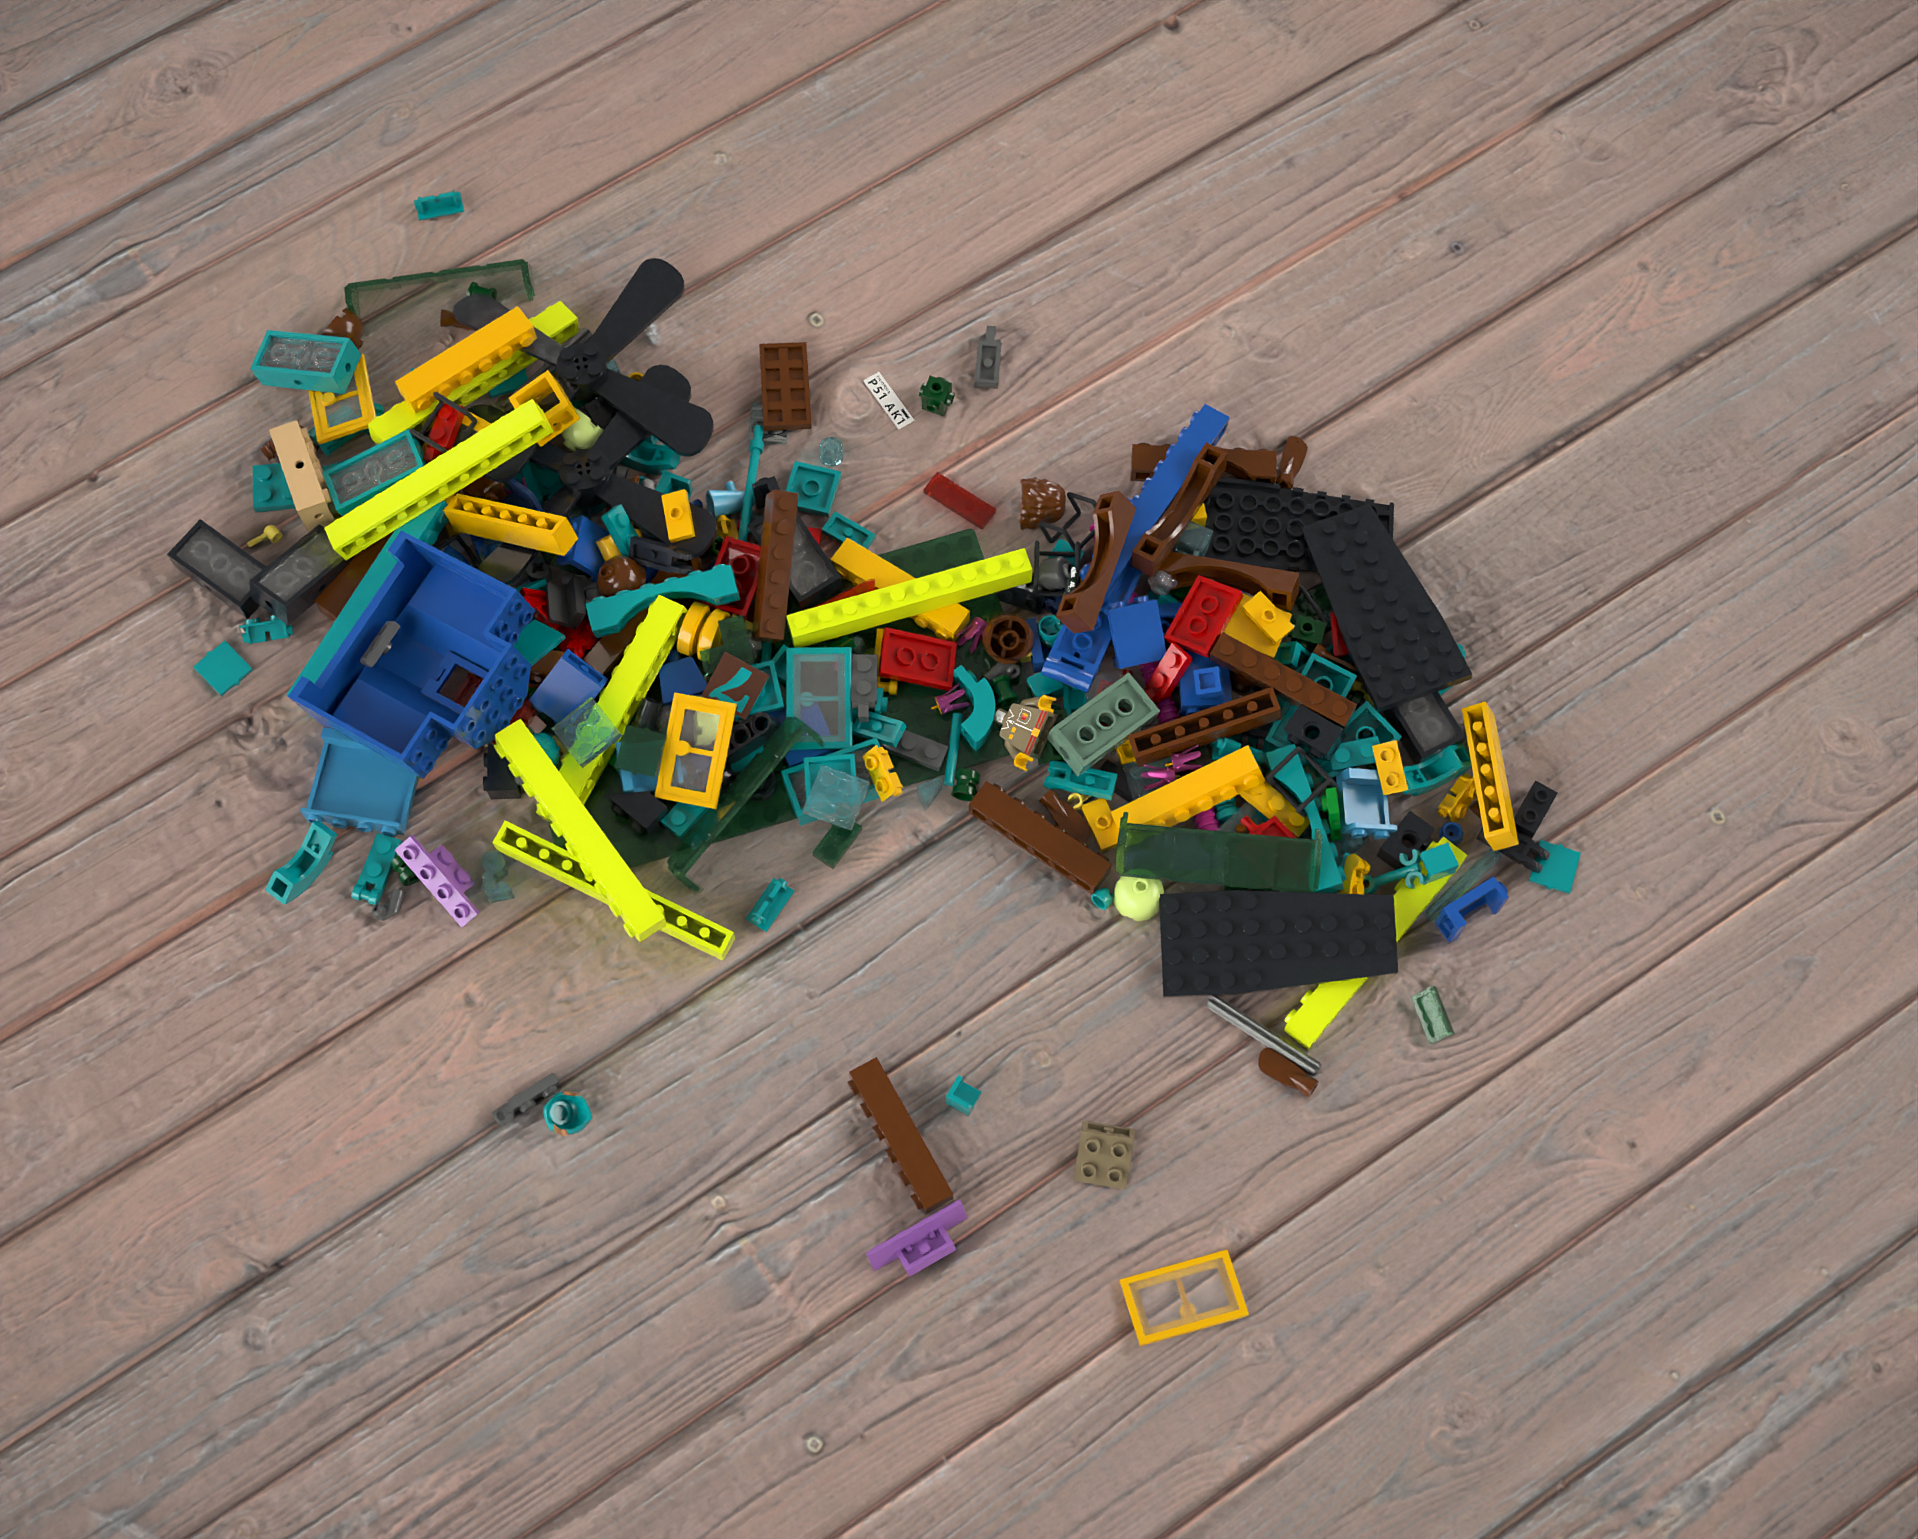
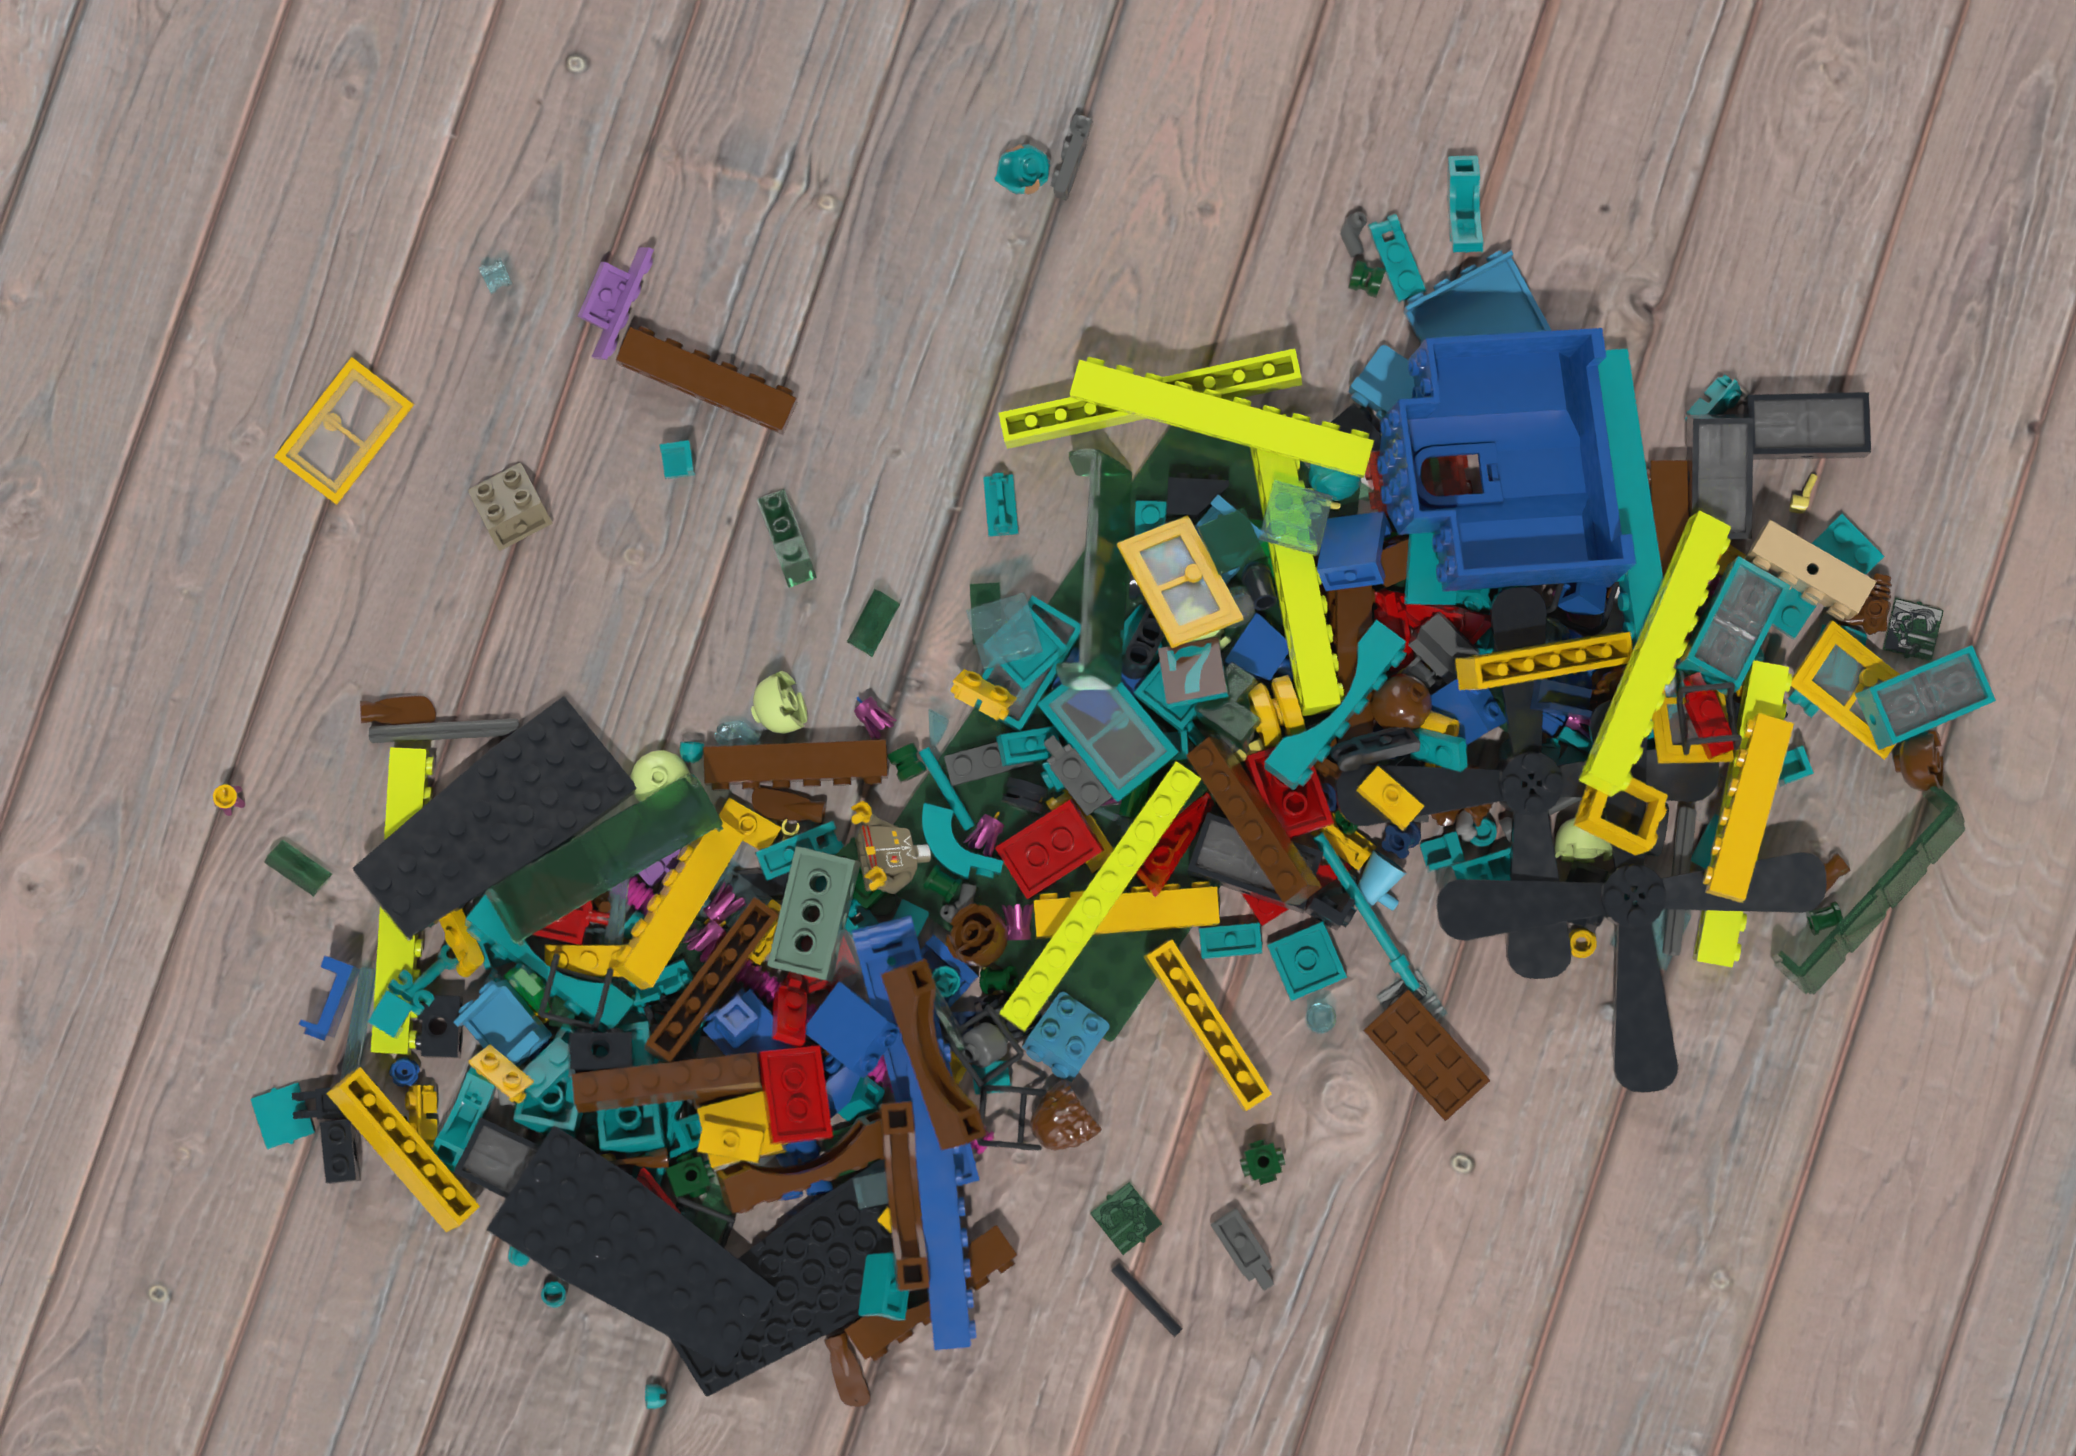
camera: 140 degrees right, 15 degrees up
teal piece [193,640,253,696] -> none
dark grey plate [360,621,400,667] -> none
medium lavender bracket [395,835,480,927] -> none
teal hinge [414,190,464,221] -> none
clear light blue leg [481,851,515,903] -> none
white sticker [863,372,915,429] -> none
clear red tile [923,472,996,530] -> none
clear plate [1148,571,1177,595] -> none
none -> yellow piece [213,785,245,816]
none -> clear light blue wheel [478,258,513,295]
none -> teal hinge [541,1282,567,1308]
none -> teal hinge [645,1384,667,1409]
none -> clear light blue arm [714,720,762,745]
none -> yellowish green cylinder [751,671,808,734]
none -> clear green slope [756,489,817,588]
none -> clear green plate [847,589,900,657]
none -> flat silver piece [854,697,897,740]
none -> teal panel [859,1253,909,1321]
none -> dark green bush [979,966,1019,994]
none -> black wheel [1001,777,1048,813]
none -> dark azure bracket [1022,992,1109,1082]
none -> clear green piece [1090,1182,1162,1255]
none -> black bar [1111,1262,1183,1337]
none -> yellow brick [1143,940,1272,1111]
none -> dark azure bracket [1348,345,1415,420]
none -> piece [1882,598,1944,662]

